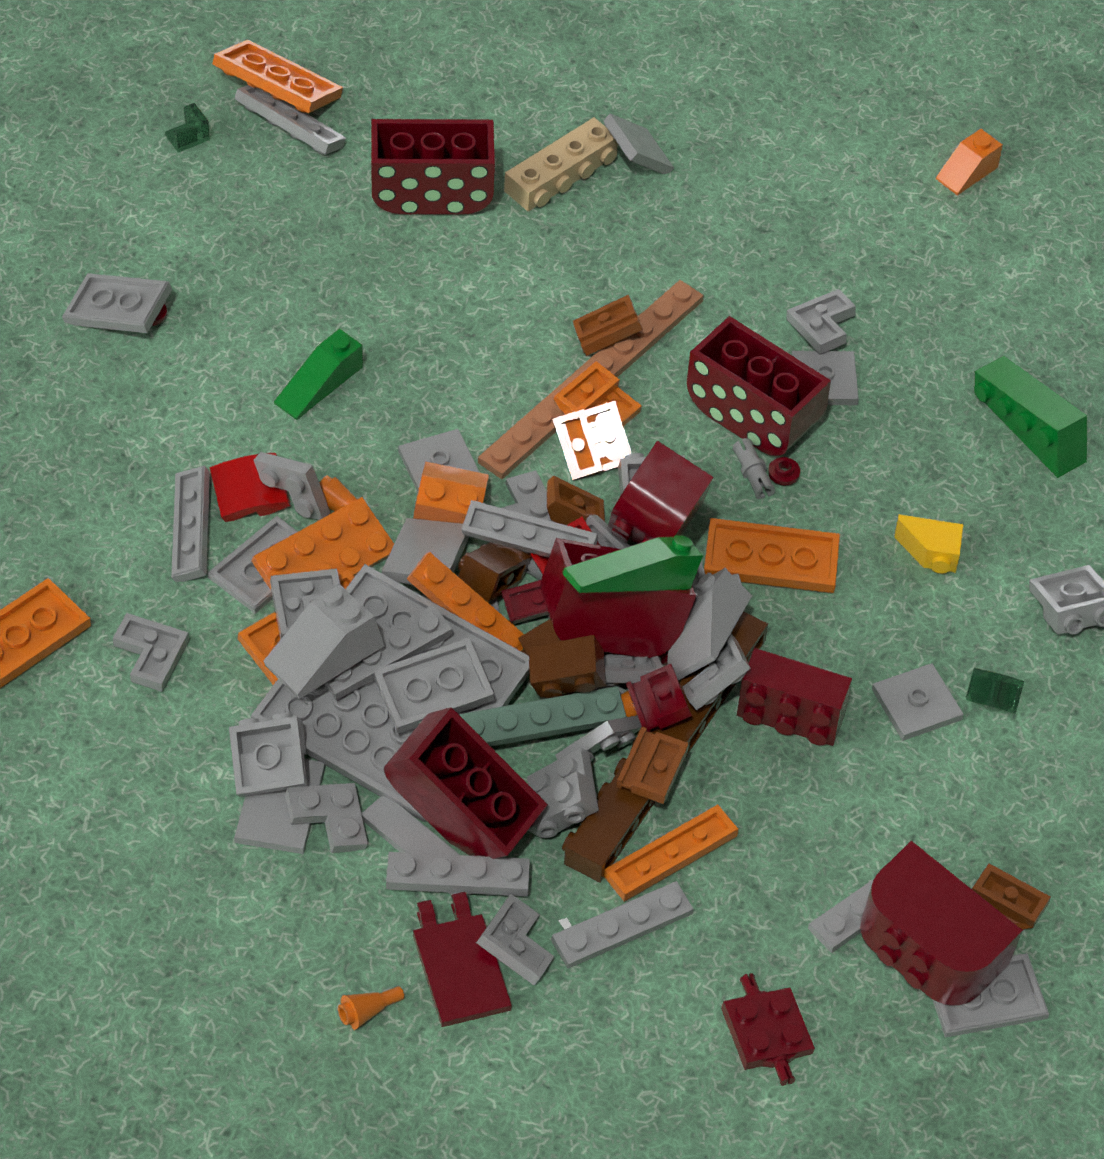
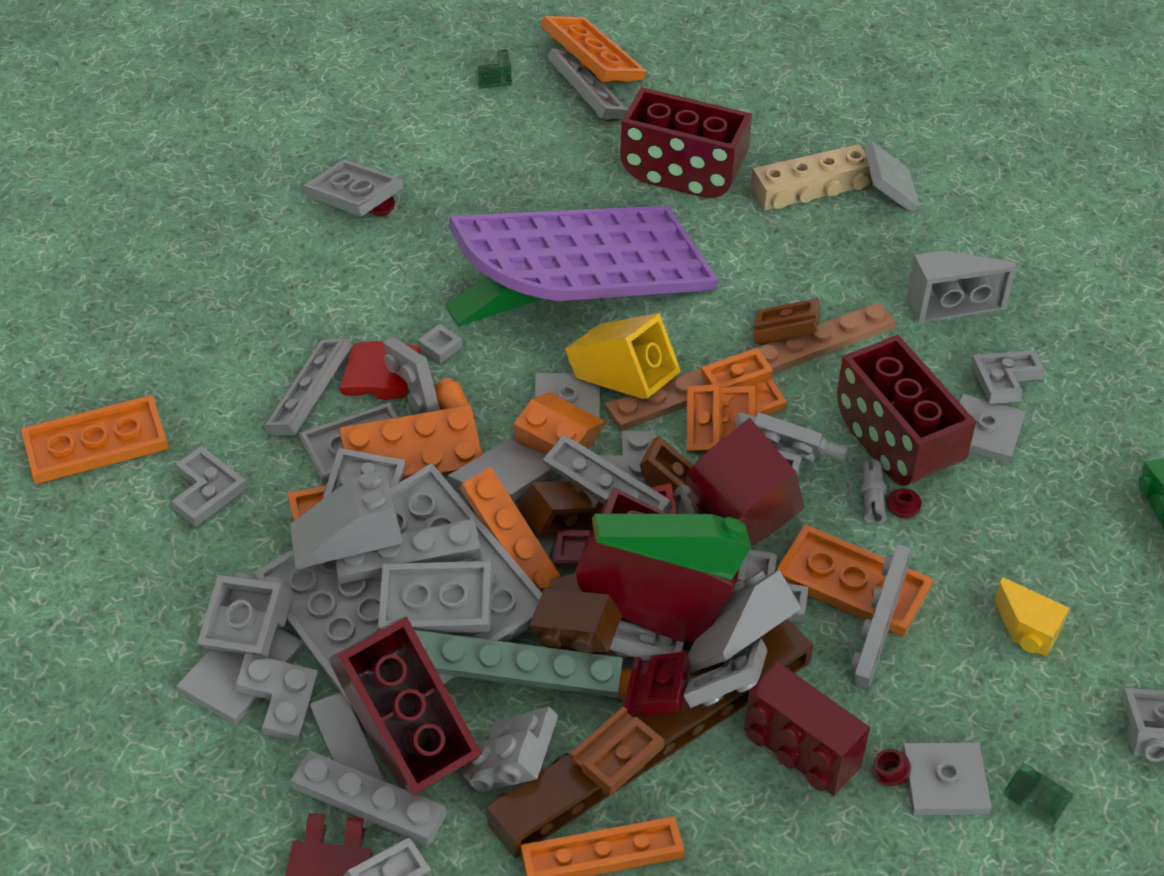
camera: 25 degrees right, 5 degrees down
light grey plate [555,715,642,761] -> none
none -> light grey plate [417,324,463,364]
none -> medium lavender plate [448,205,719,302]
none -> yellow slope [565,313,681,399]
none -> light grey plate [735,412,848,463]
none -> light grey plate [850,544,911,690]
none -> dark red plate [872,748,911,786]
none -> light grey slope [906,250,1017,323]

